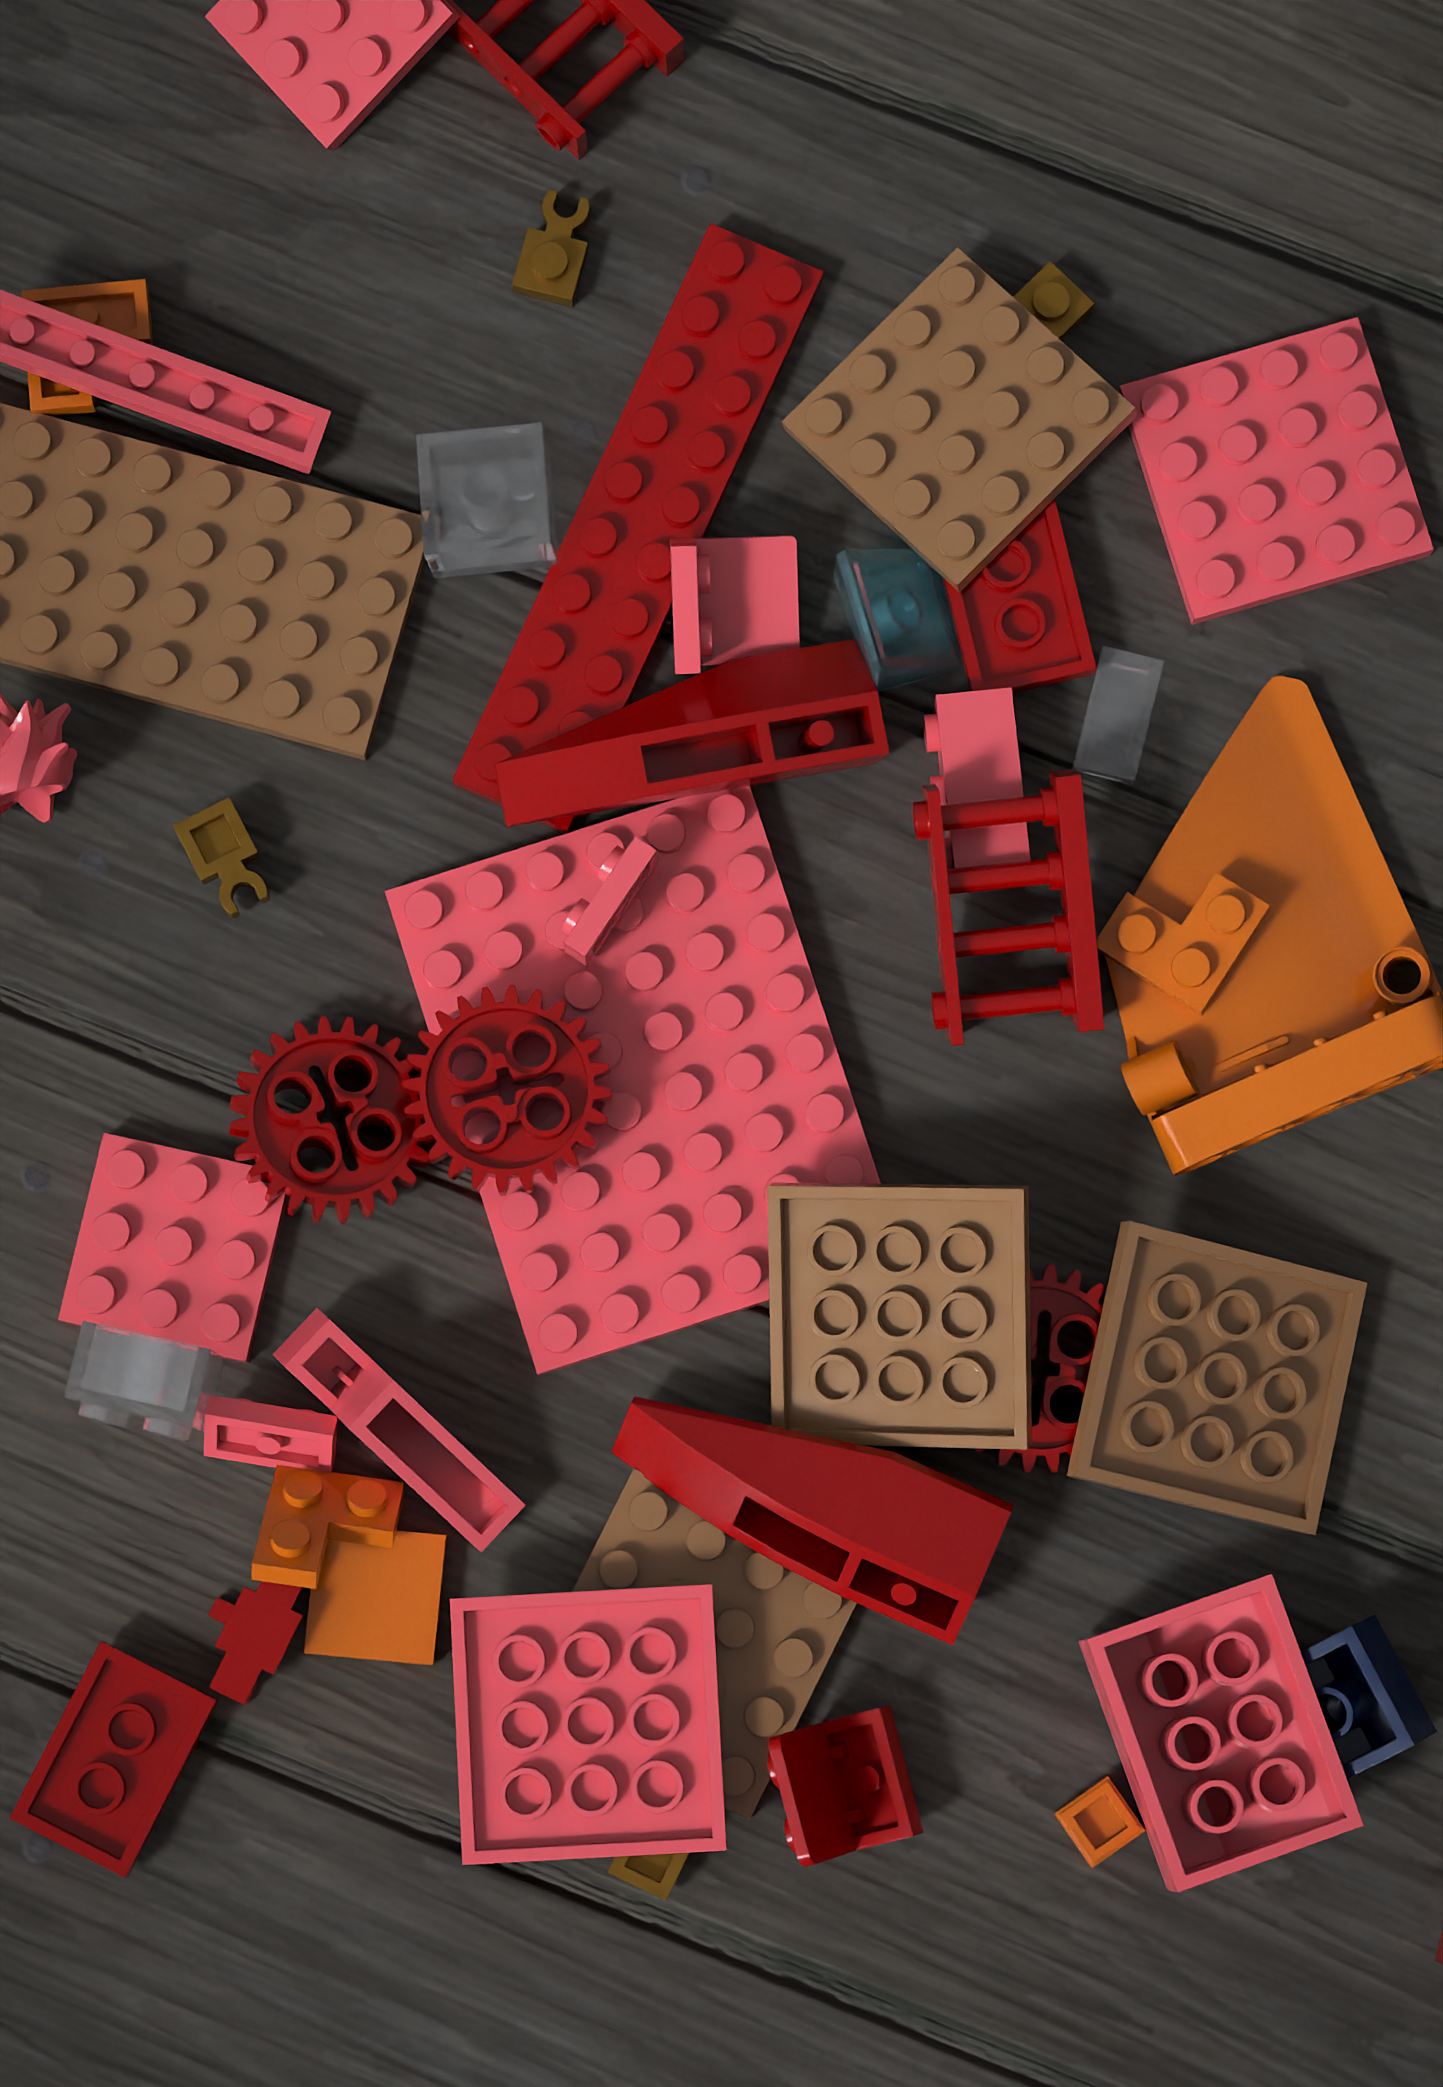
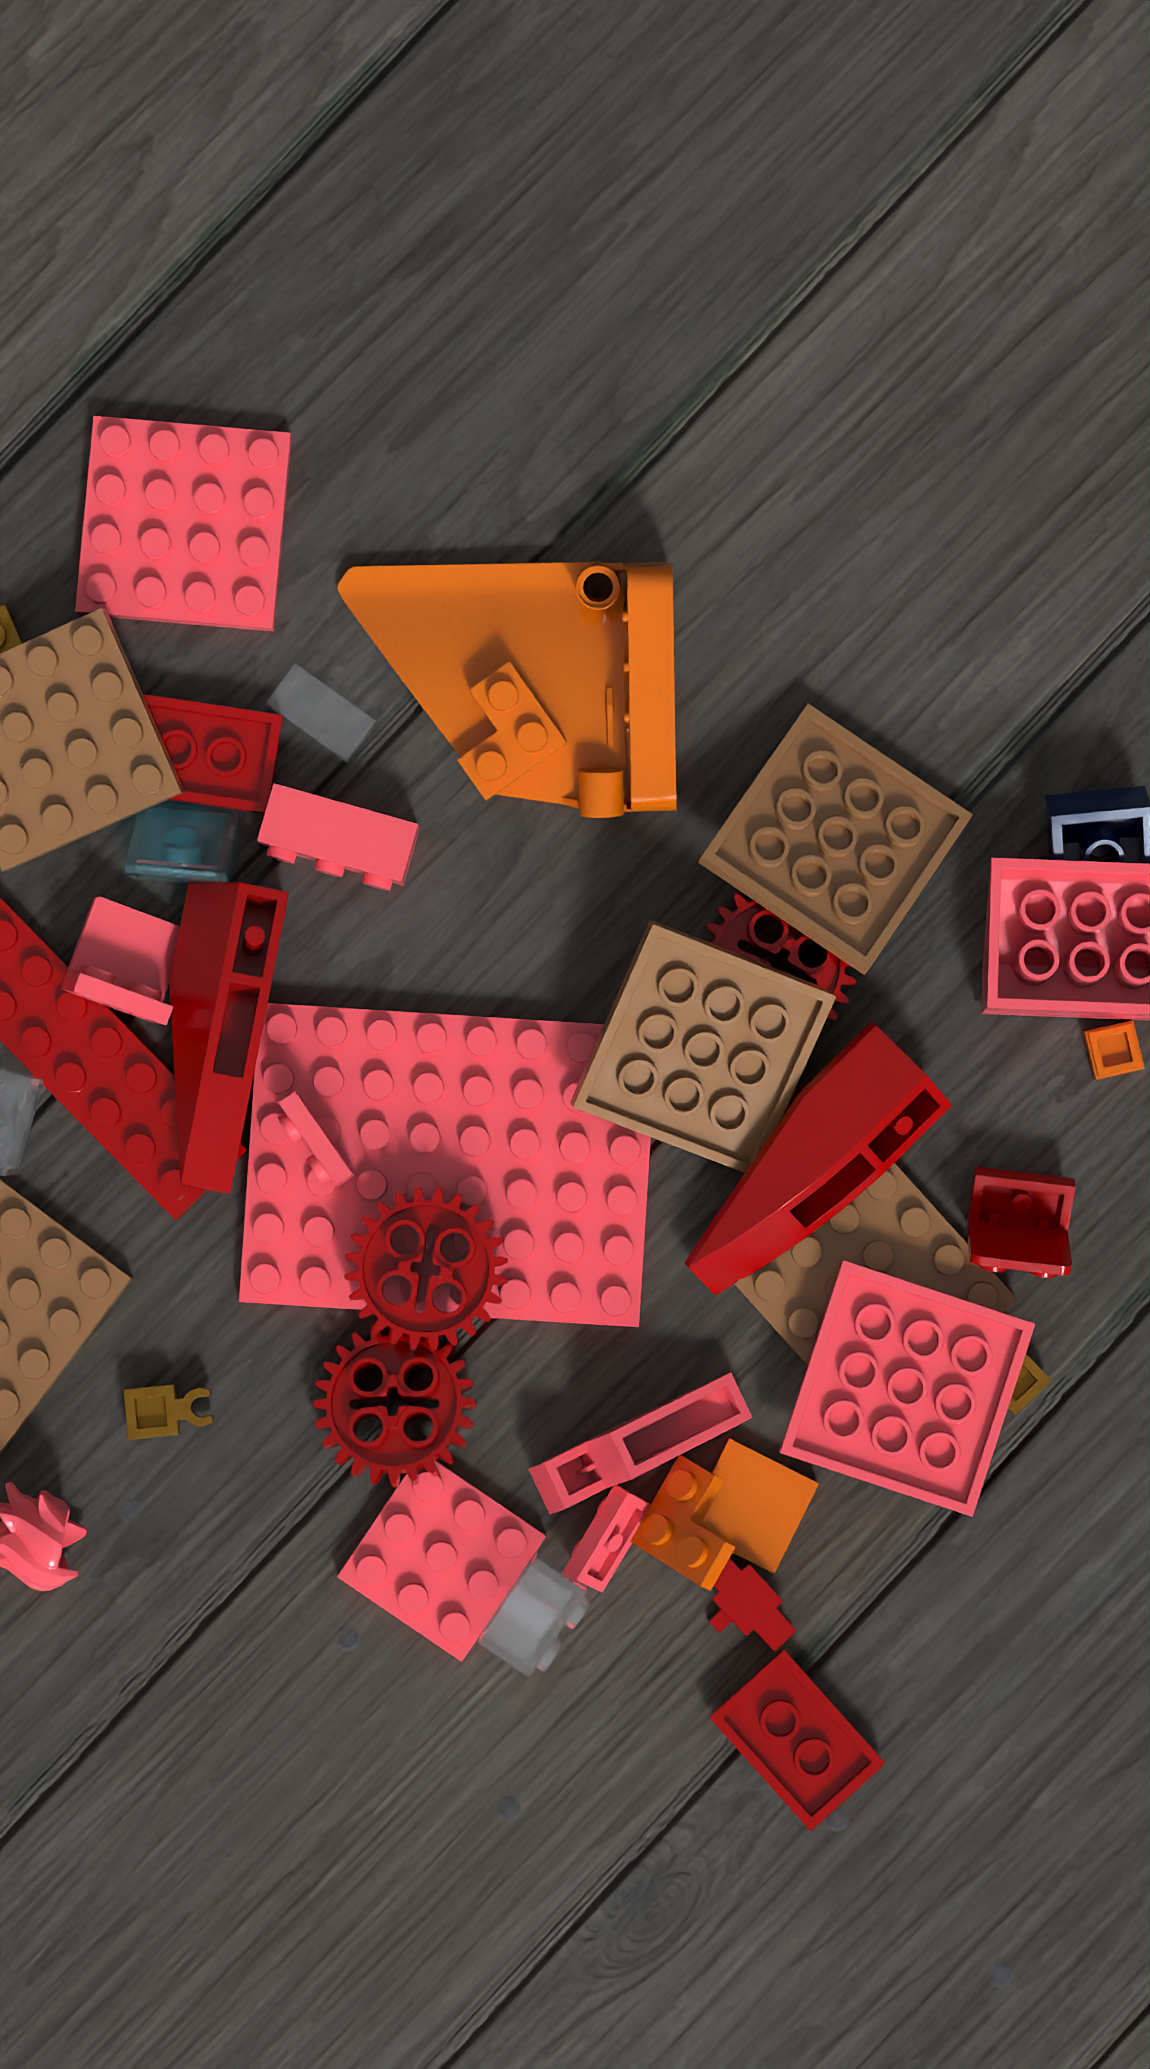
camera: 70 degrees left, 5 degrees up
red fence [912,769,1105,1046] -> none

